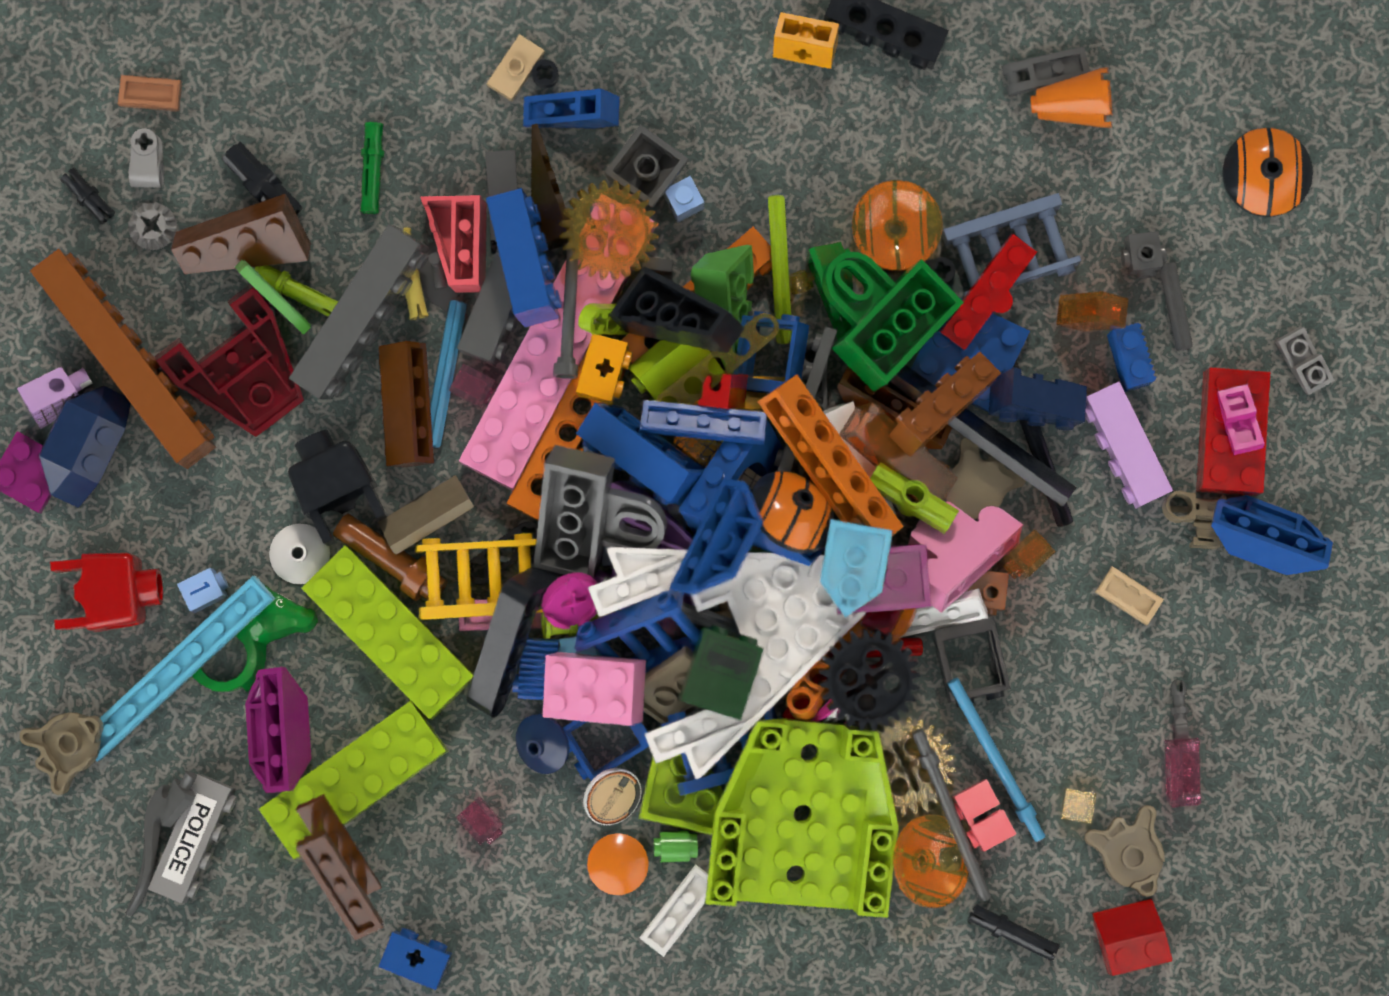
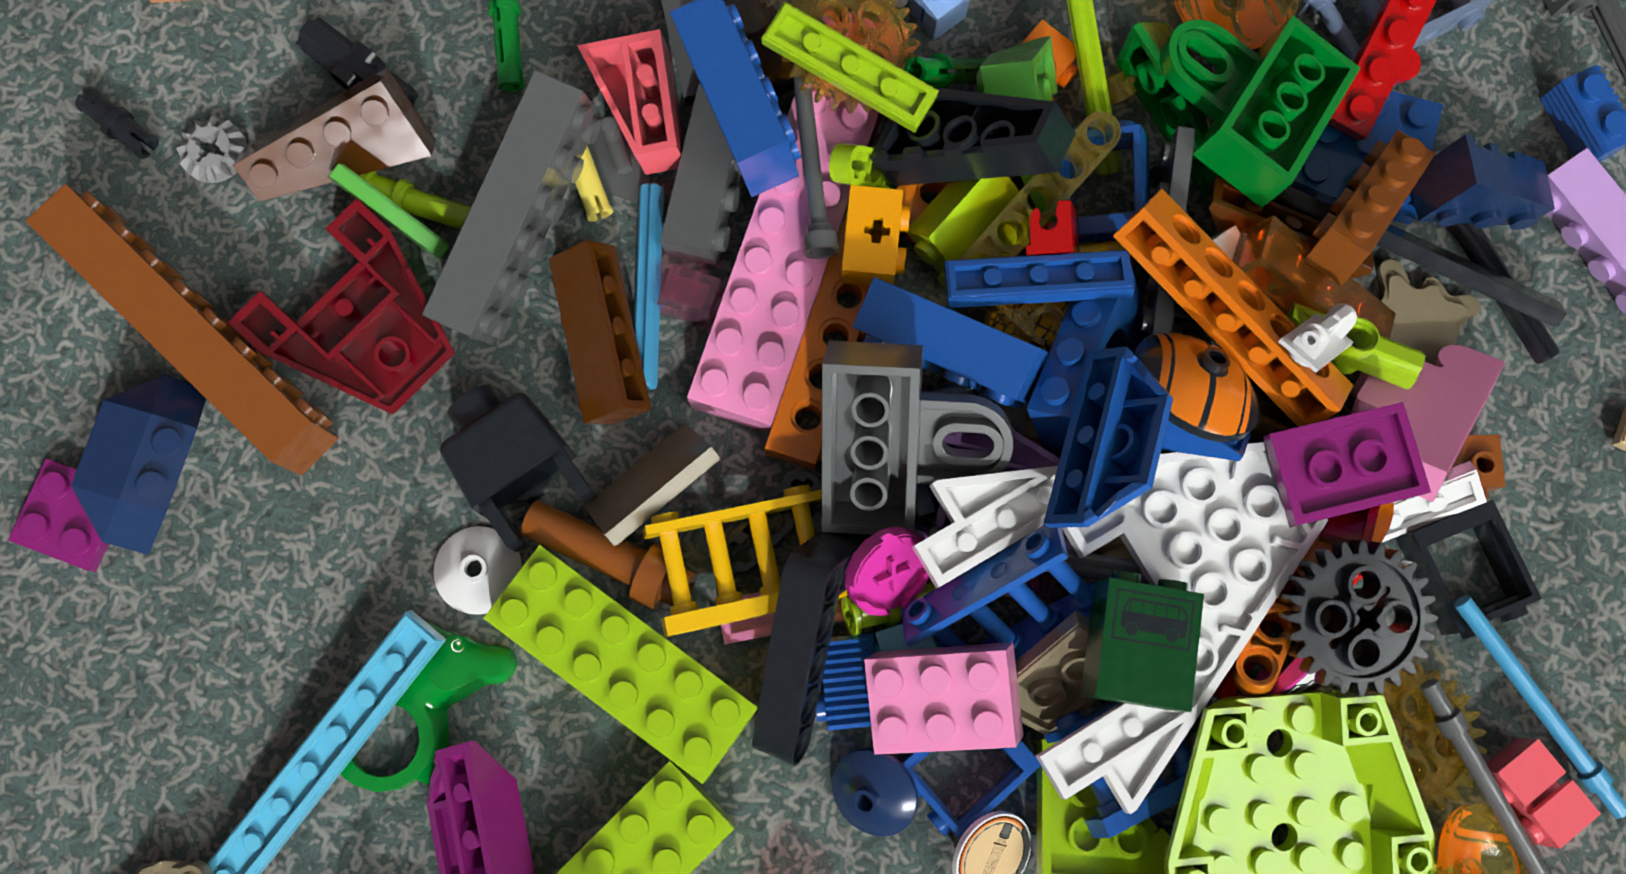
camera: 10 degrees left, 5 degrees down
lavender torso [17,367,92,429] -> none
red piece [50,553,164,632] -> none
light grey piece [129,128,164,188] -> none
light blue brick [177,568,229,613] -> none
medium azure tile [820,520,893,618] -> none
clear orange brick [1001,529,1056,580] -> none
clear orange brick [1056,291,1129,332] -> none
none -> lime tile [762,1,939,133]
none -> green pin [904,53,986,88]
none -> white hinge [1279,303,1357,373]

